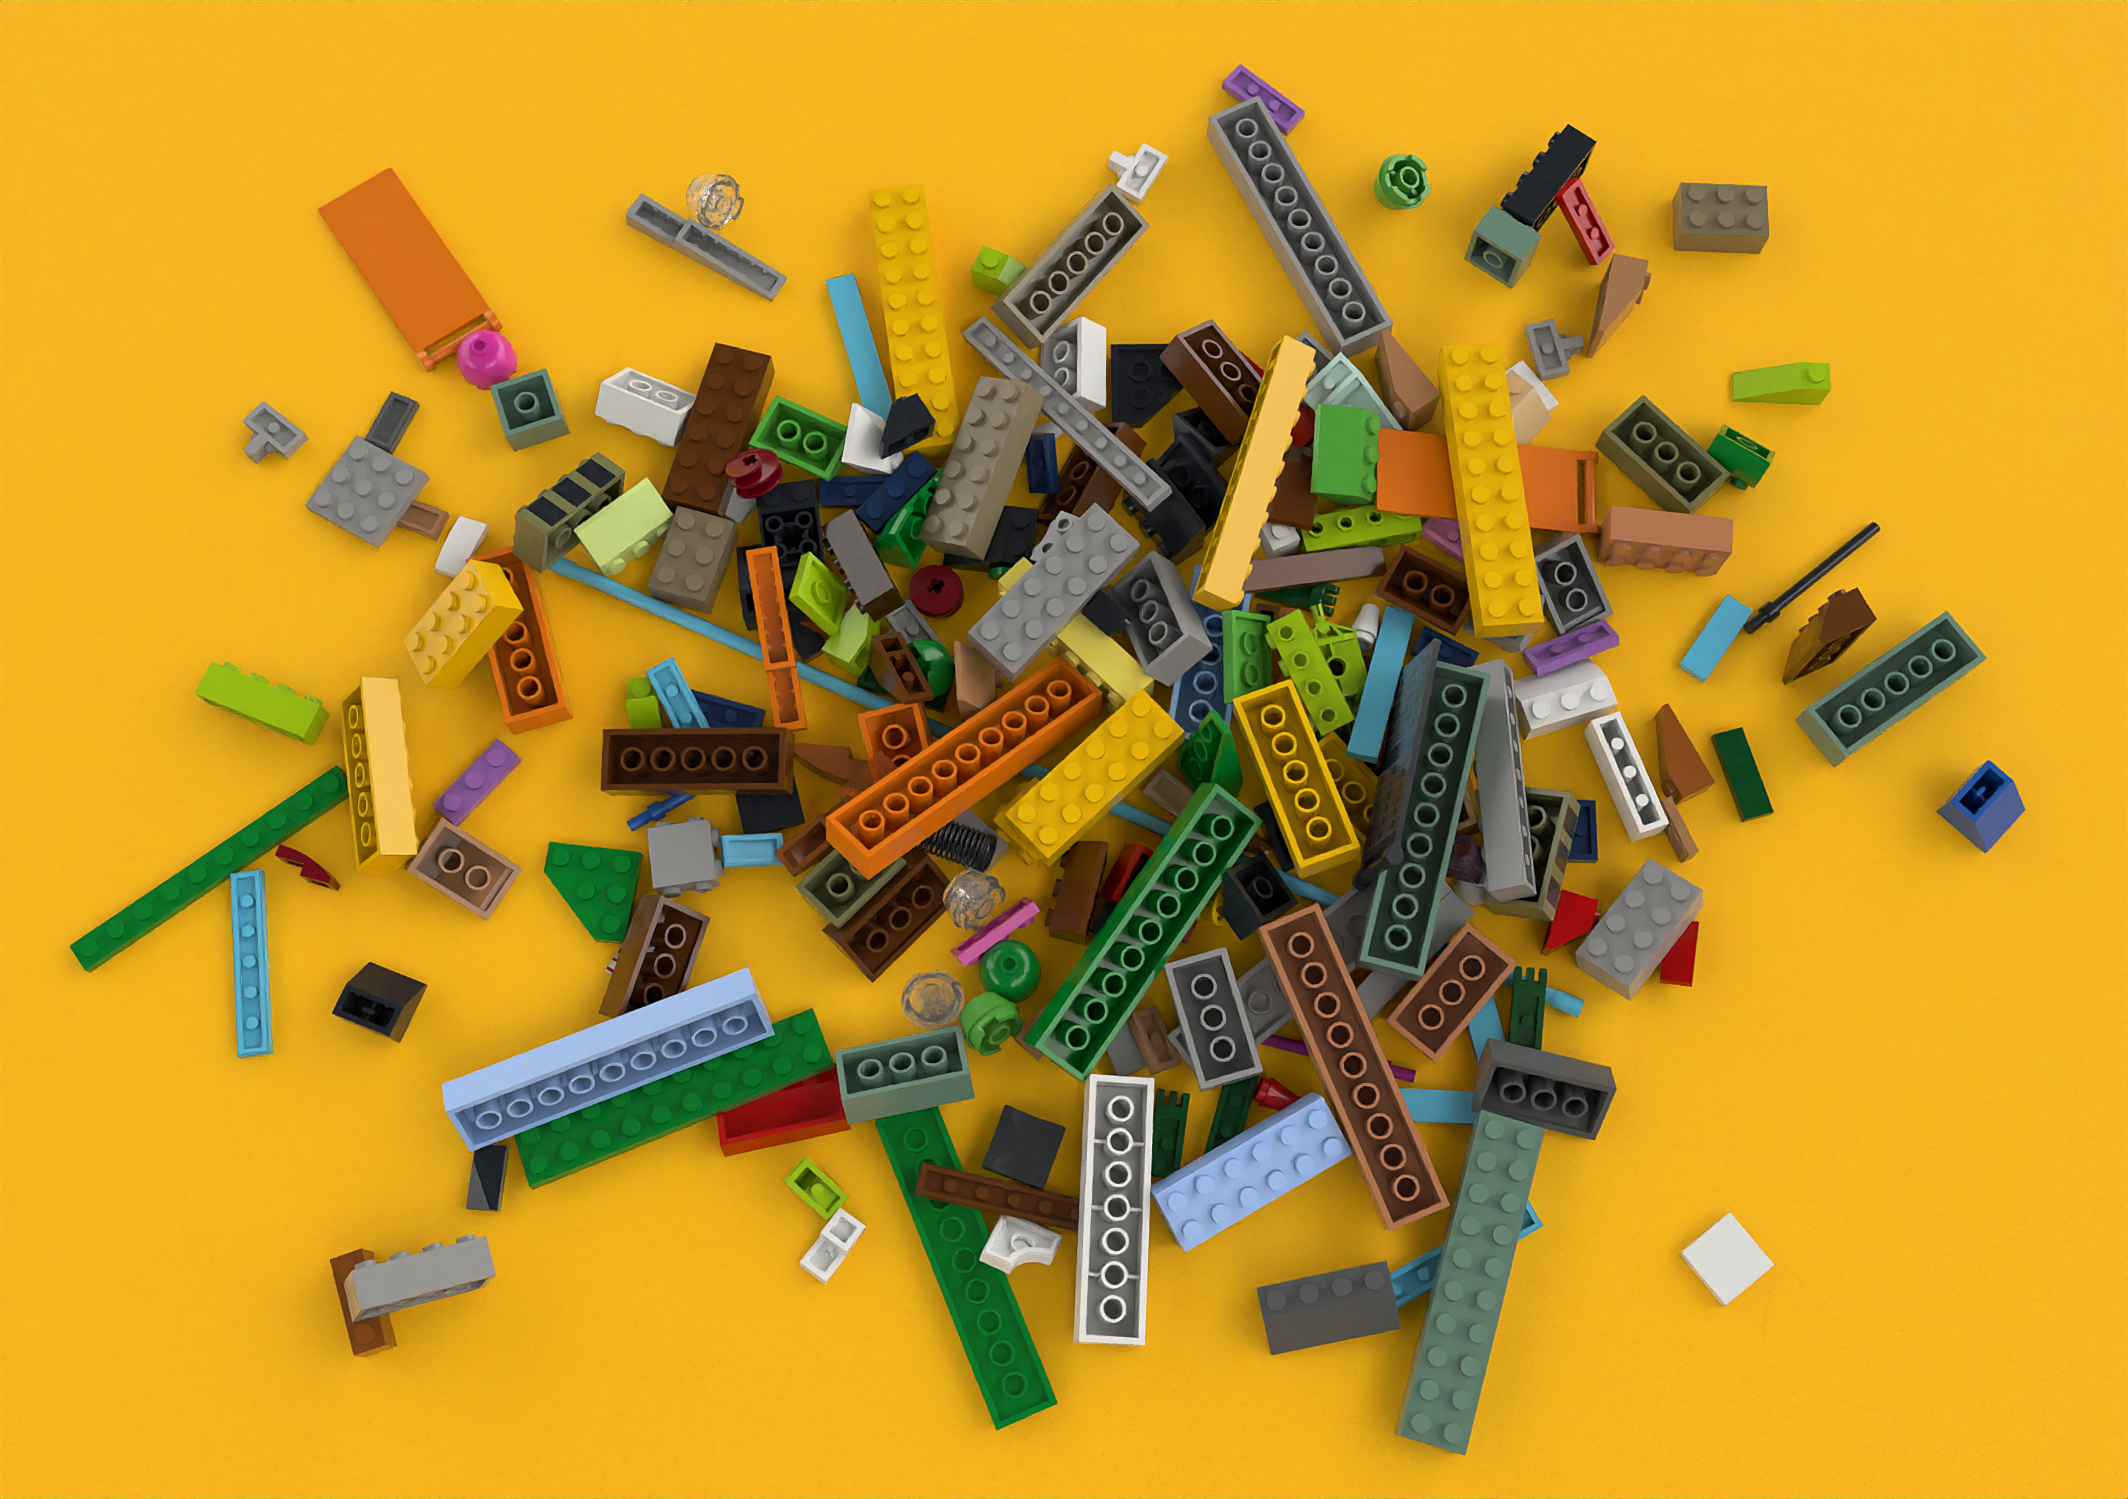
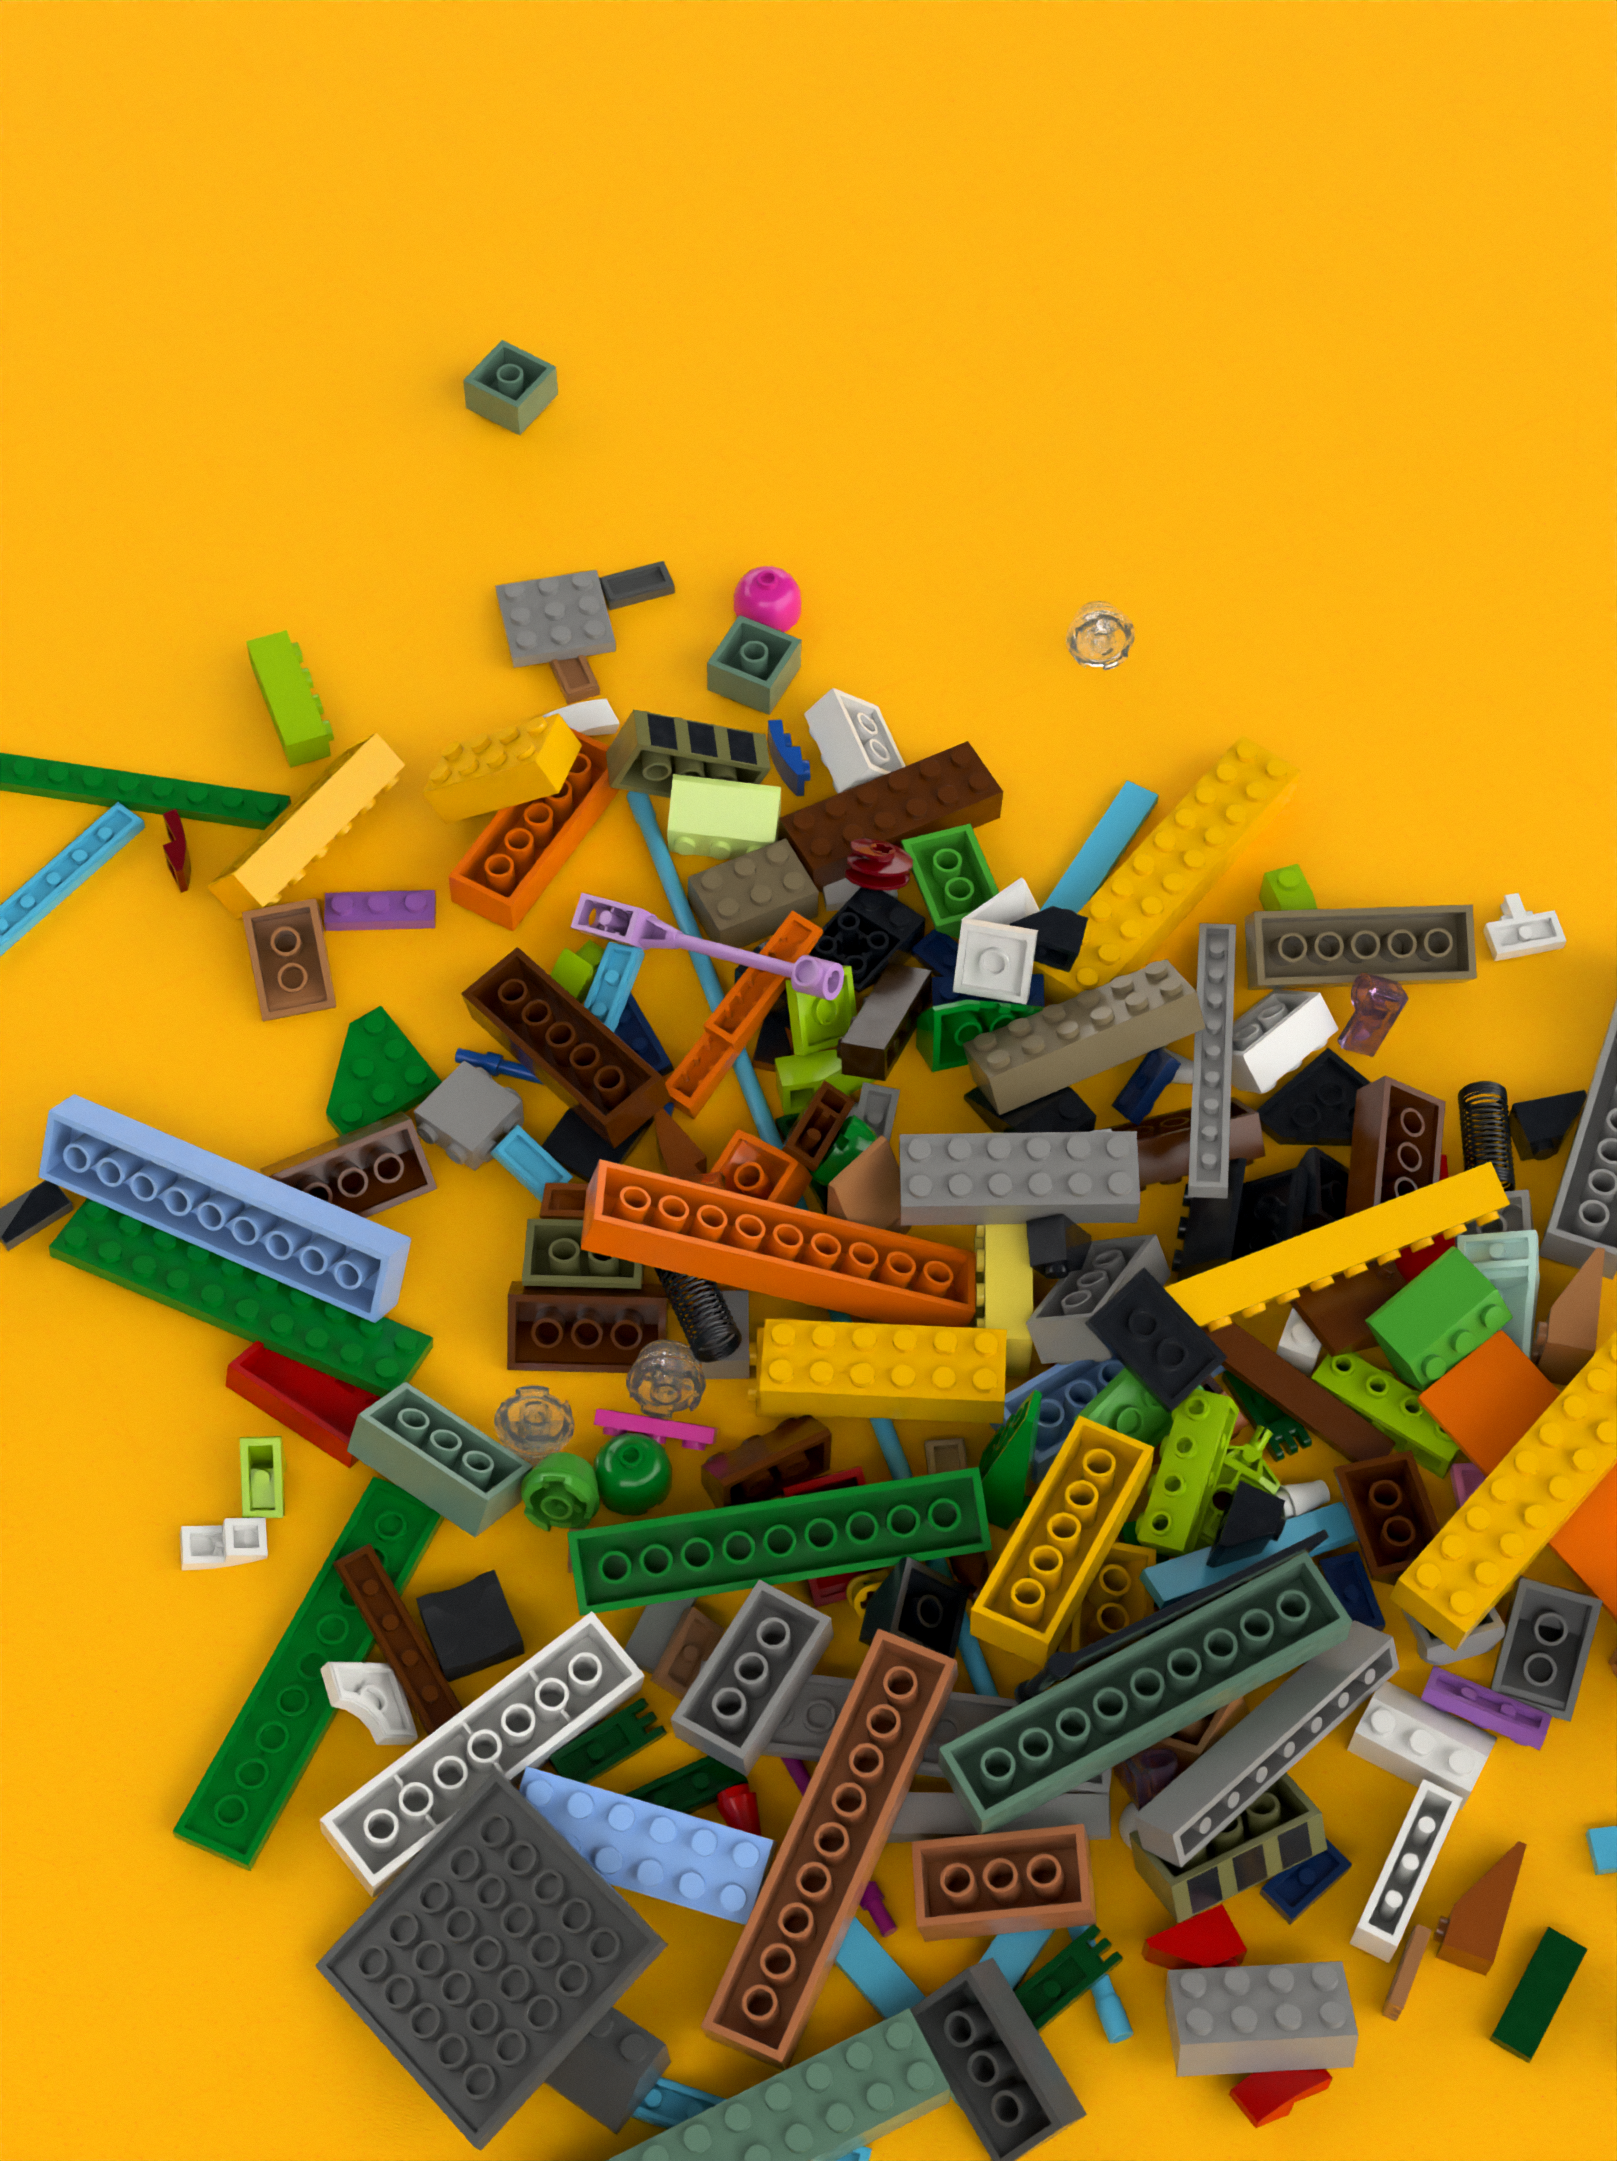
camera: 45 degrees right, 15 degrees down
light grey hinge [242,401,309,464] -> none
orange flag [318,168,503,373] -> none
black slope [332,962,428,1043] -> none
light grey slope [626,193,787,302] -> none
dark red piece [910,565,964,618] -> none
none -> dark grey plate [315,1769,668,2150]
none -> sand green brick [463,340,558,435]
none -> lavender bar [570,893,844,1000]
none -> blue slope [768,719,811,796]
none -> white tile [953,918,1038,1005]
none -> black tile [1085,1267,1228,1414]
none -> black slope [1206,1481,1286,1568]
none -> plate [1337,973,1409,1057]
none -> black piece [1458,1081,1516,1192]
none -> black slope [1509,1090,1587,1161]

